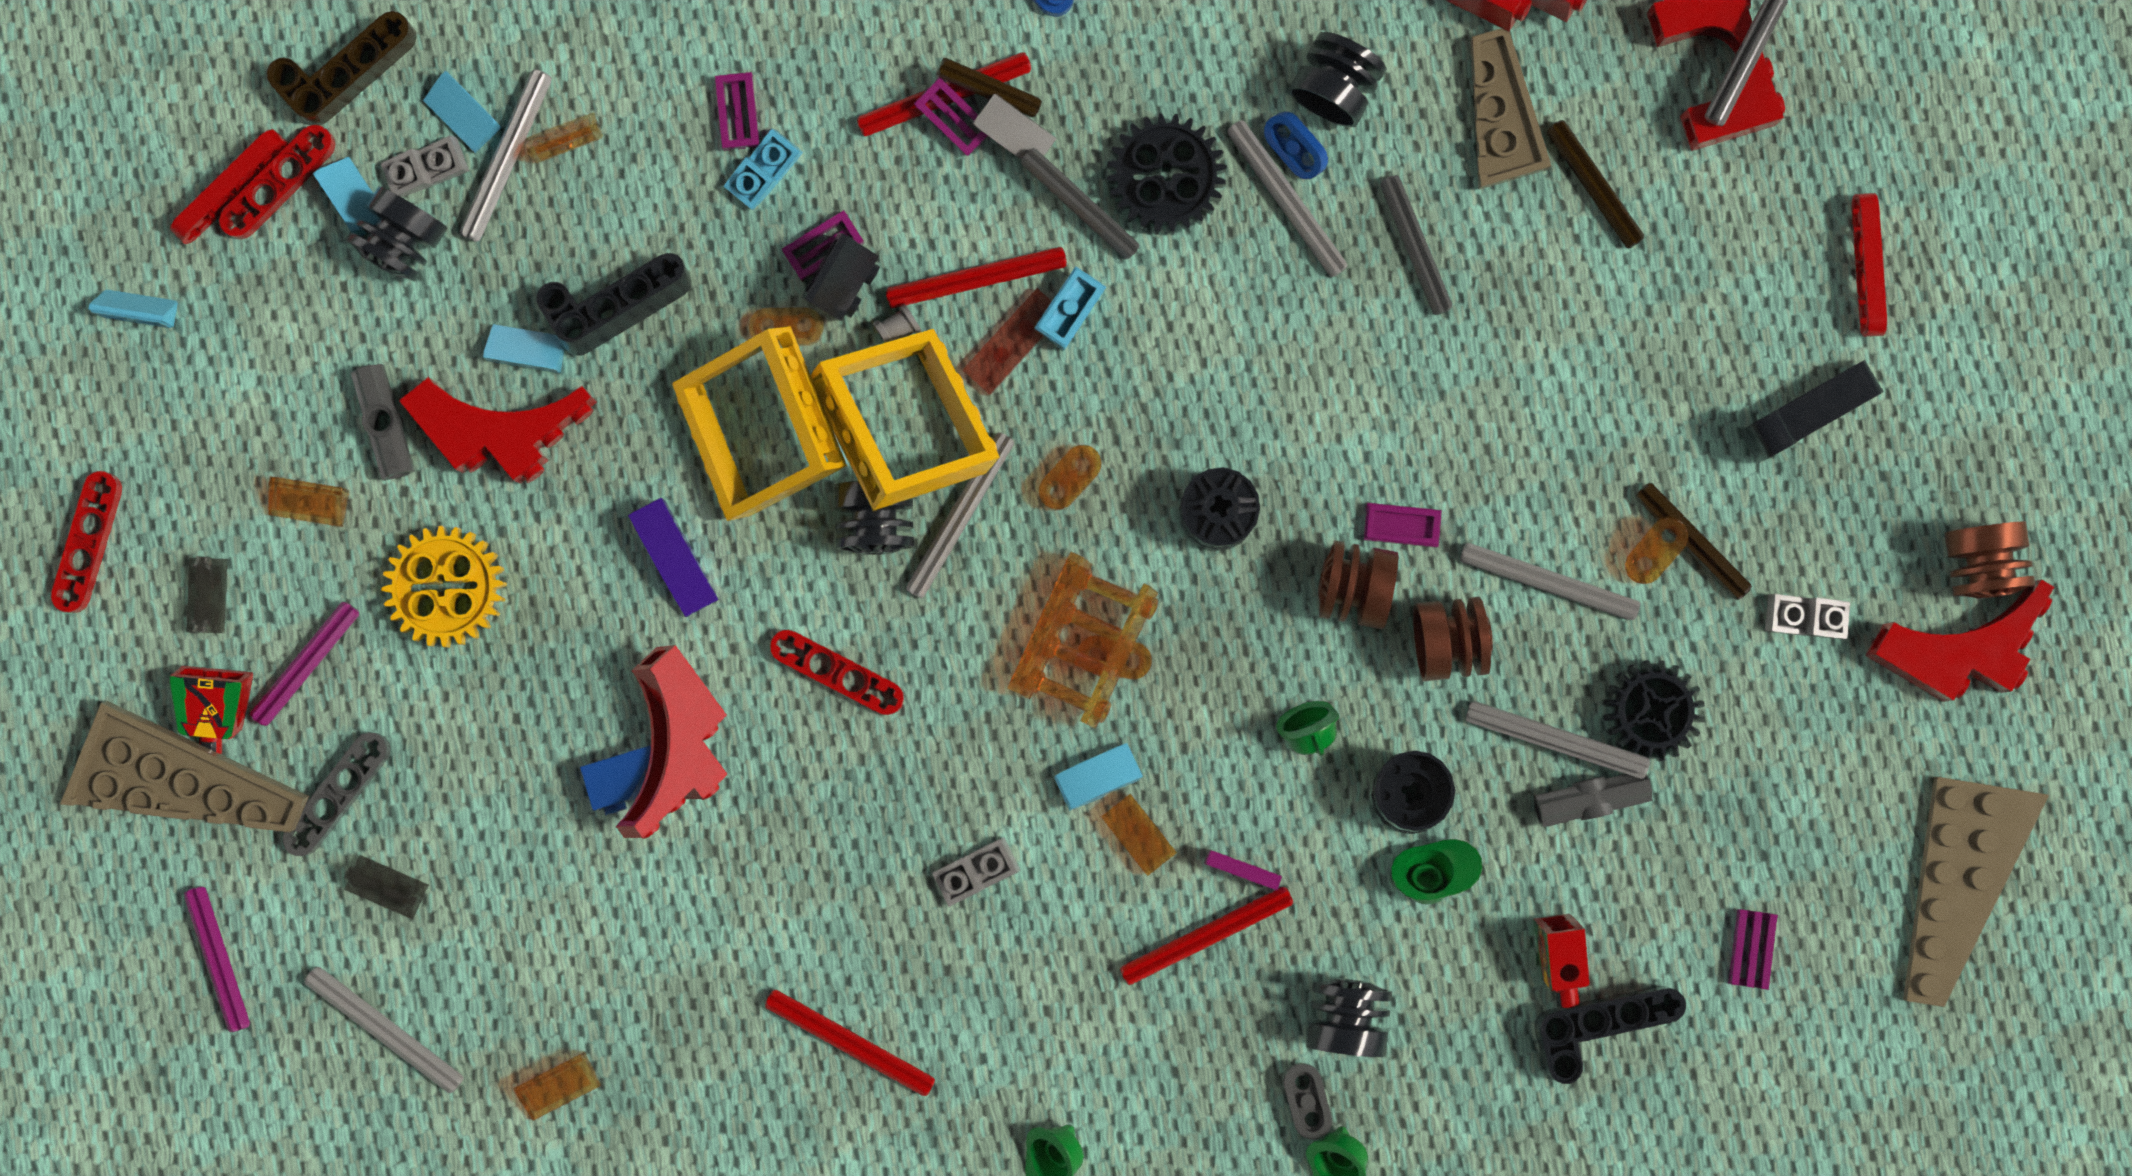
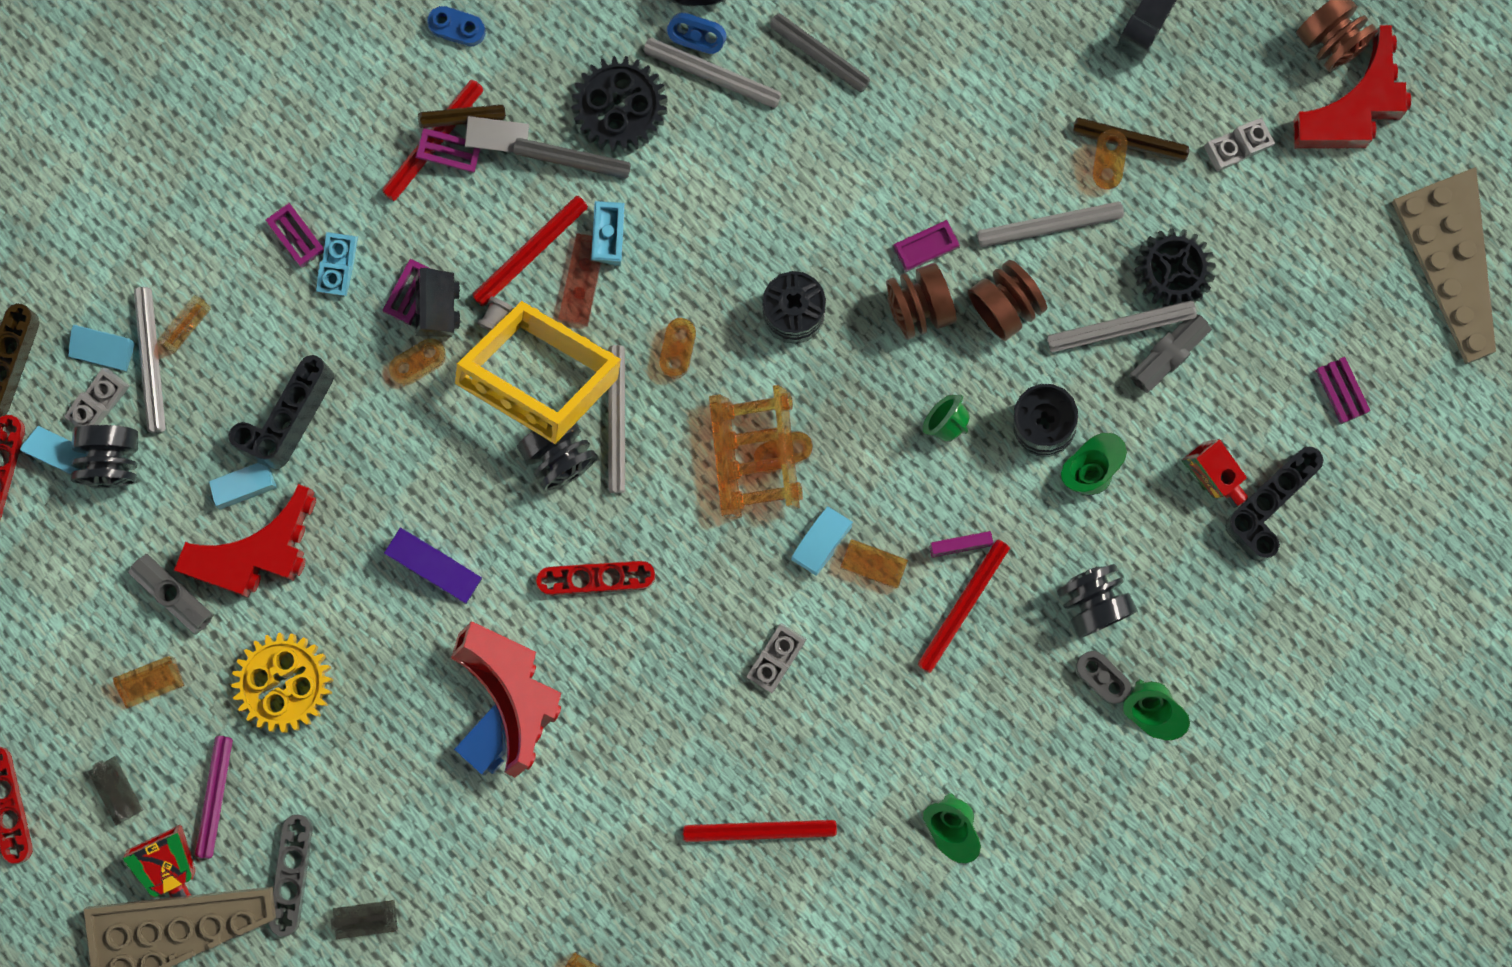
camera: 25 degrees left, 5 degrees down
yellow window [672,326,847,521] -> none

